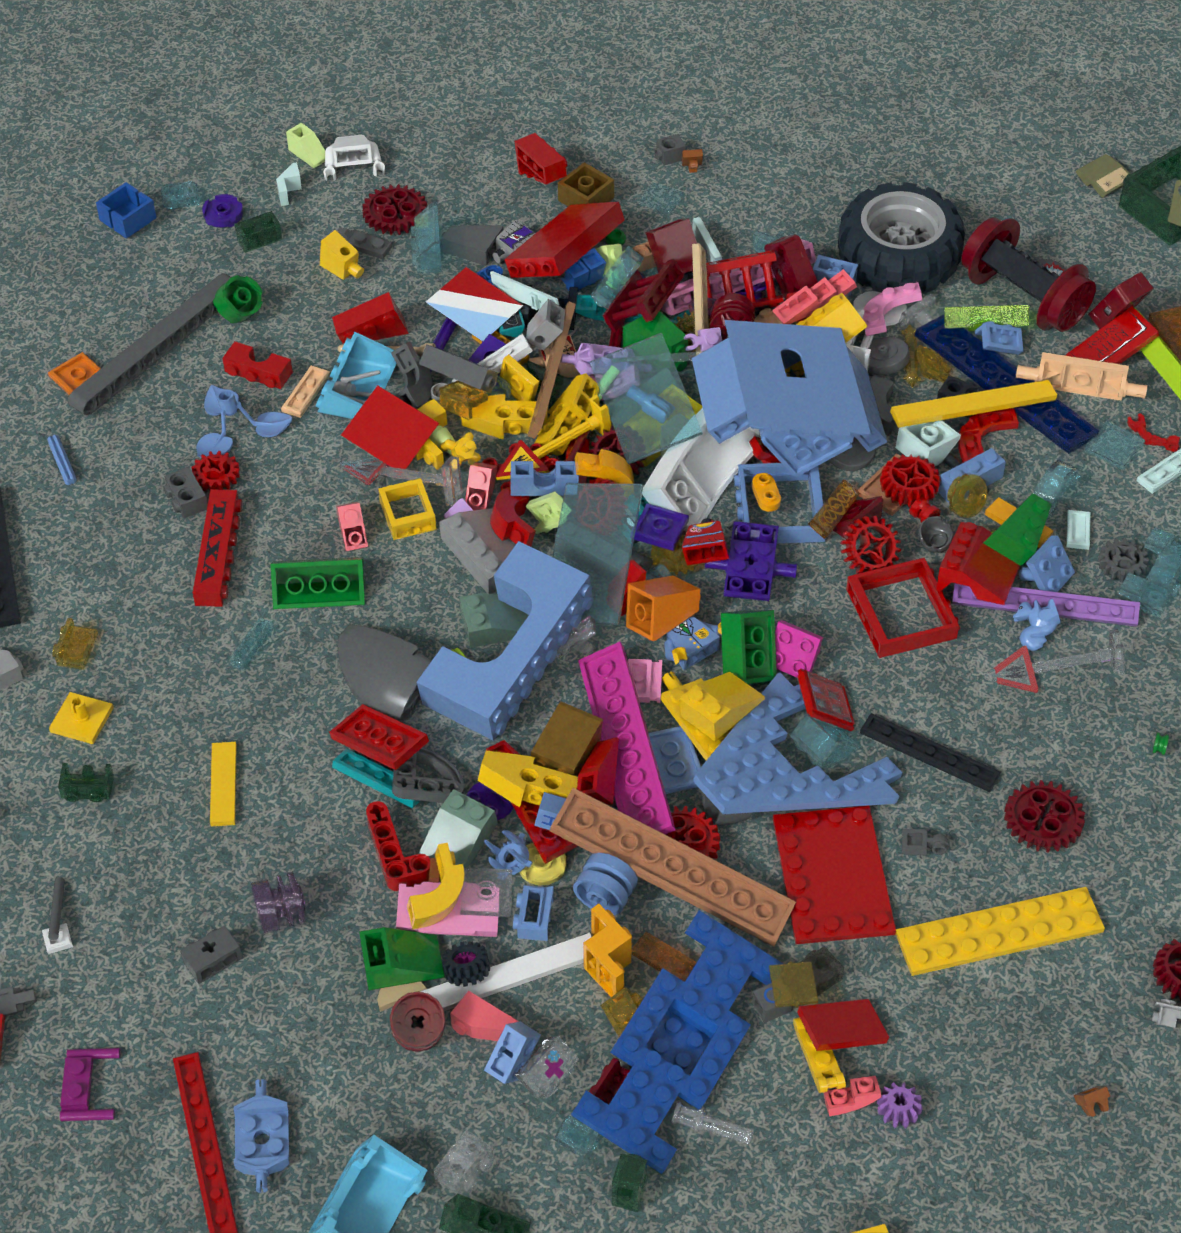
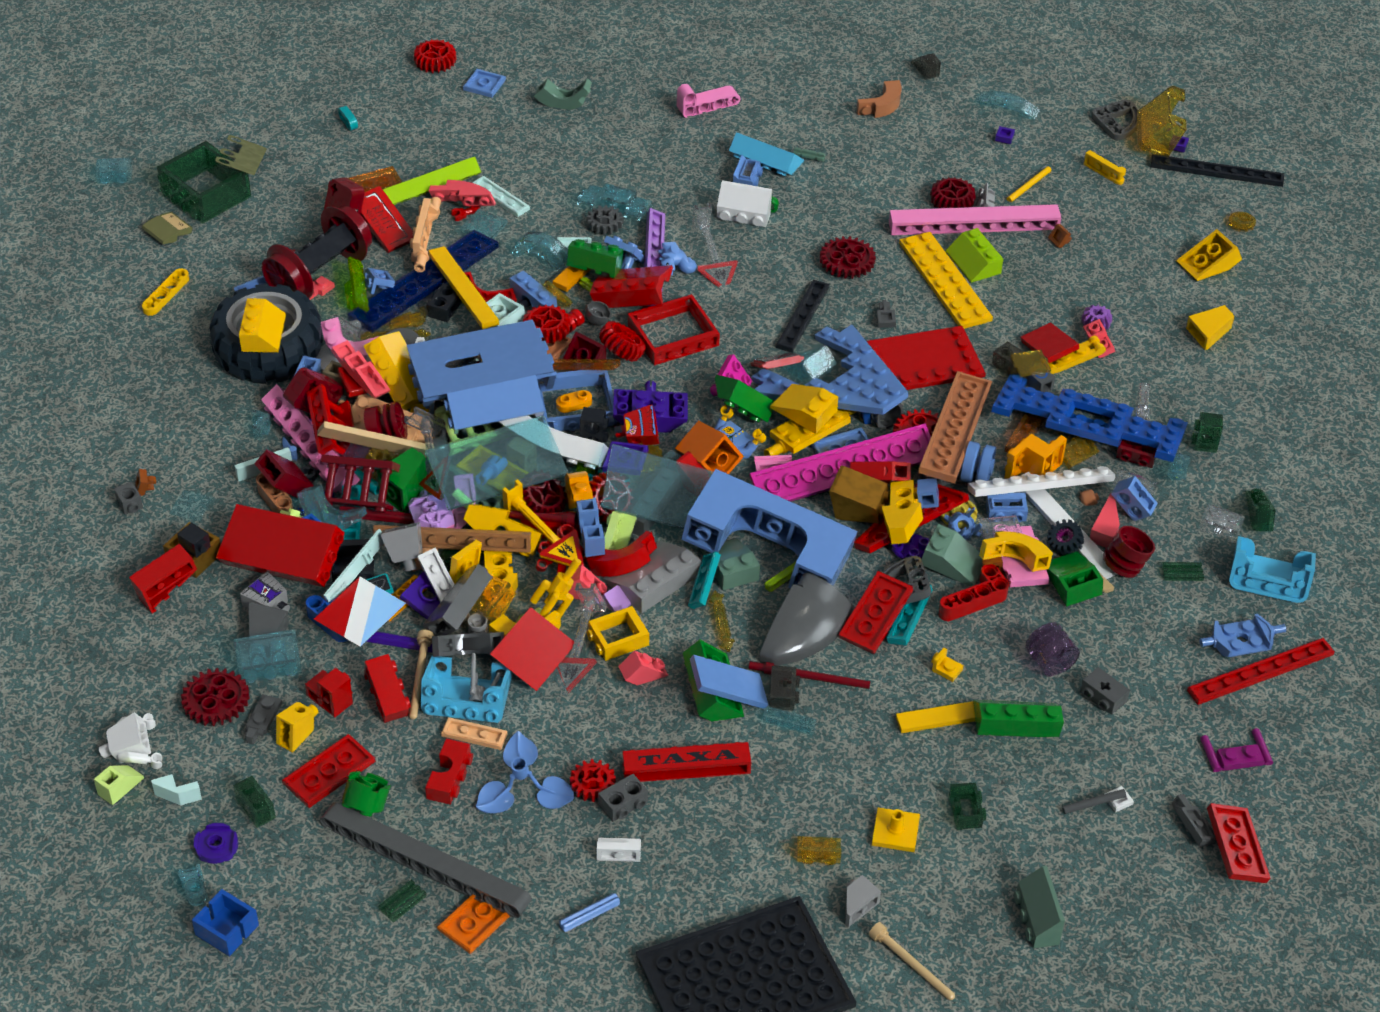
camera: 100 degrees left, 5 degrees down
lavender plate [684,327,722,352] -> none
none -> yellow beam [142,268,189,316]
none -> black brick [177,522,211,558]
none -> yellow slope [239,298,286,353]
none -> red tile [282,734,376,808]
none -> red brick [305,668,353,717]
none -> coral plate [309,276,335,300]
none -> clear green tile [378,879,427,923]
none -> coral slope [429,180,496,207]
none -> black brick [580,407,609,443]
none -> white panel [597,838,641,862]
none -> teal tile [688,551,721,609]
none -> medium blue tile [690,655,769,709]
none -> clear yellow wheel [709,590,735,652]
none -> white slope [717,180,772,227]
none -> dark red bar [749,661,871,689]
none -> clear smoke brick [769,666,800,711]
none -> bright pink brick [889,205,1061,235]
none -> yellow bracket [931,647,964,682]
none -> lime slope [946,228,1003,283]
none -> white plate [968,466,1115,497]
none -> green slope [973,700,1064,737]
none -> nougat piece [1079,489,1099,506]
none -> clear green tile [1162,562,1204,581]

